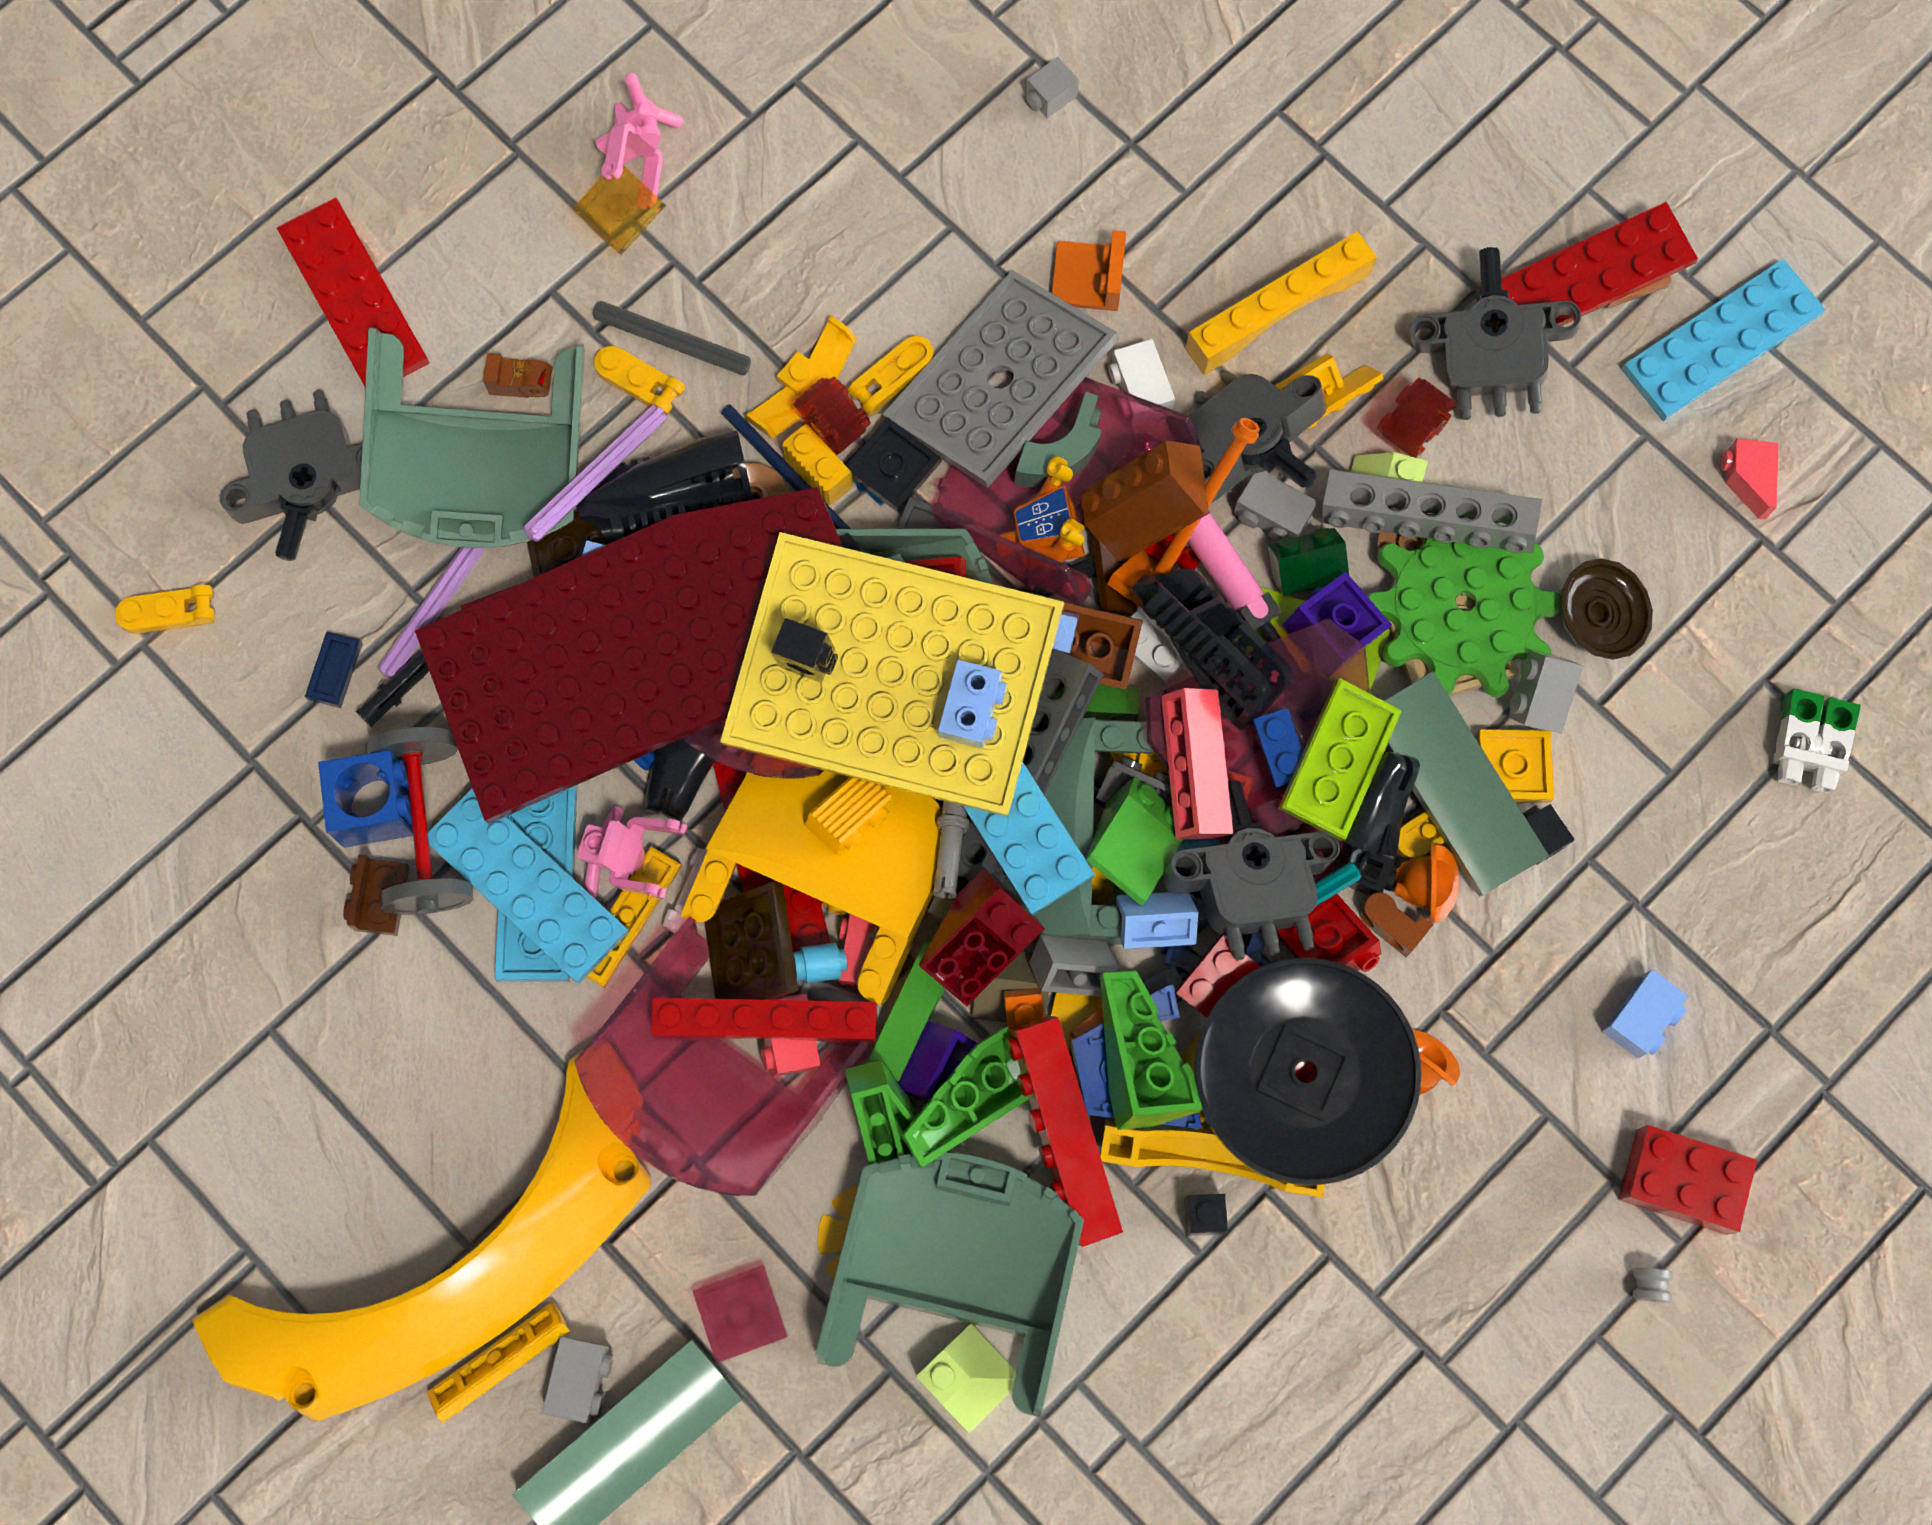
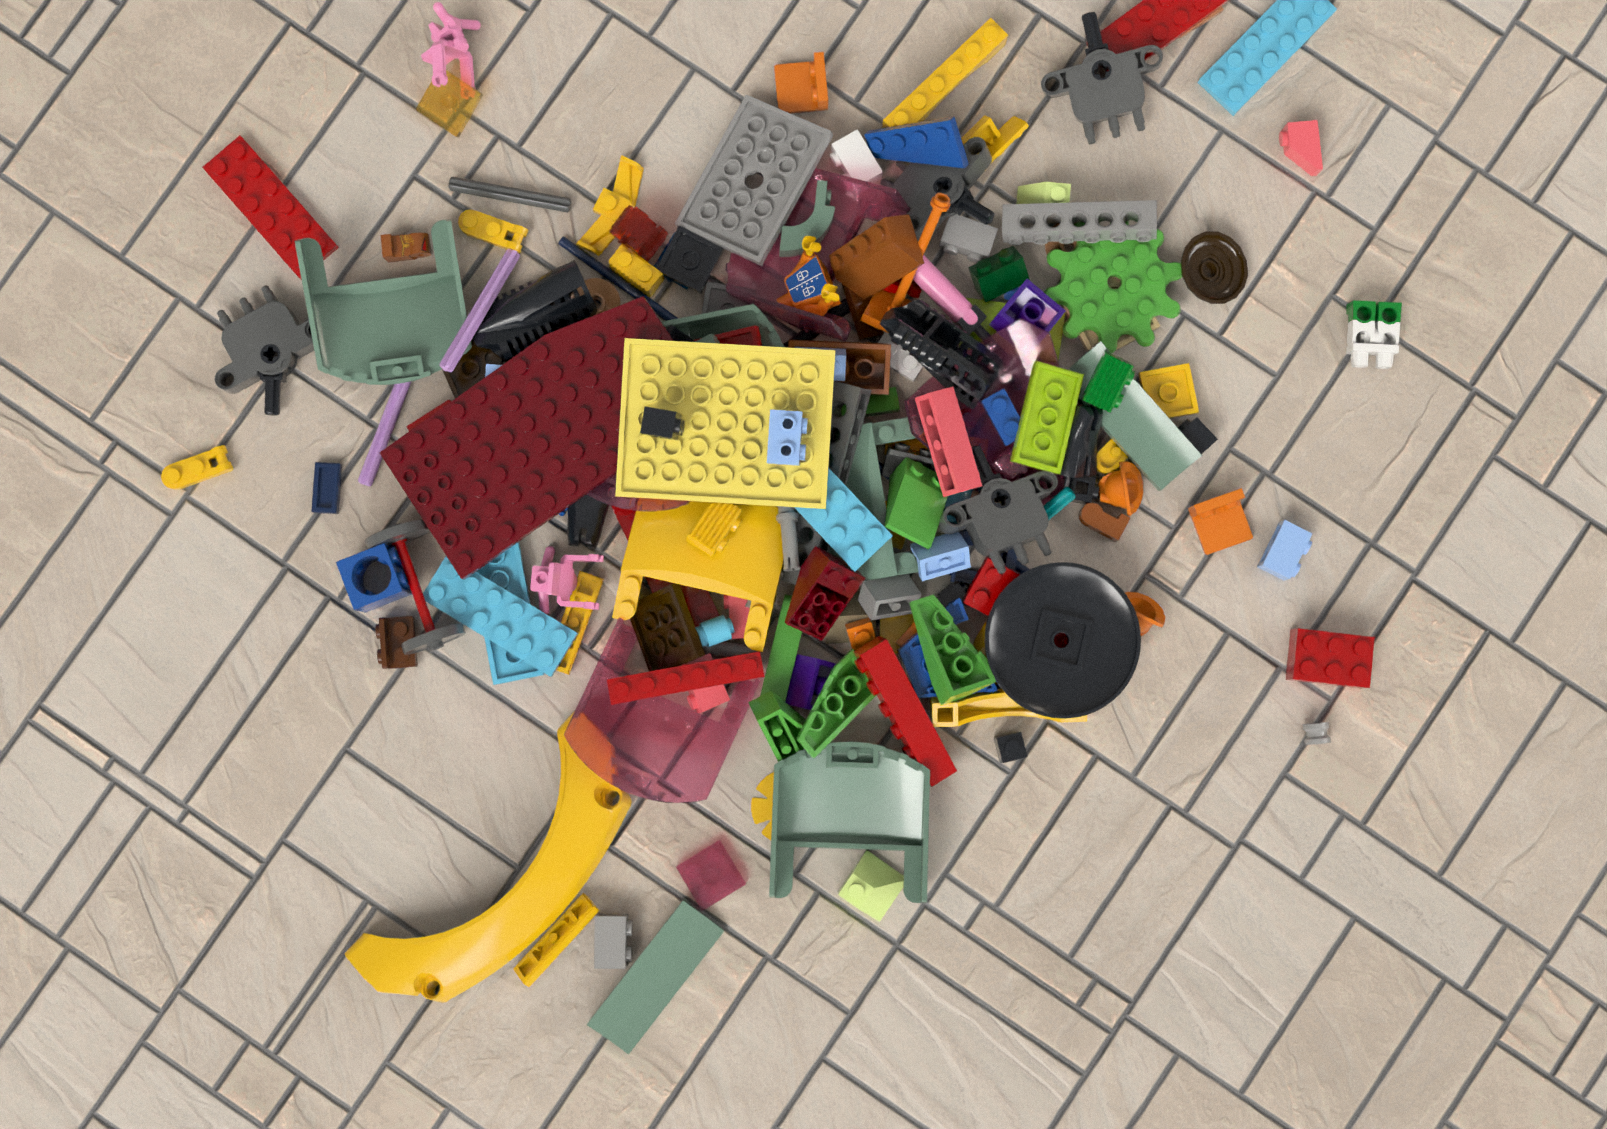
camera: 10 degrees left, 10 degrees up
black pin [355,650,430,727] -> none
white bar [662,848,707,935] -> none
yellow plate [847,336,934,417] -> none
red plate [1277,894,1382,972] -> none
clear red brick [1376,377,1457,458] -> none
light grey brick [1509,649,1583,734] -> none
none -> blue wing [864,116,969,168]
none -> green brick [1082,351,1135,413]
none -> orange bracket [1188,488,1253,555]

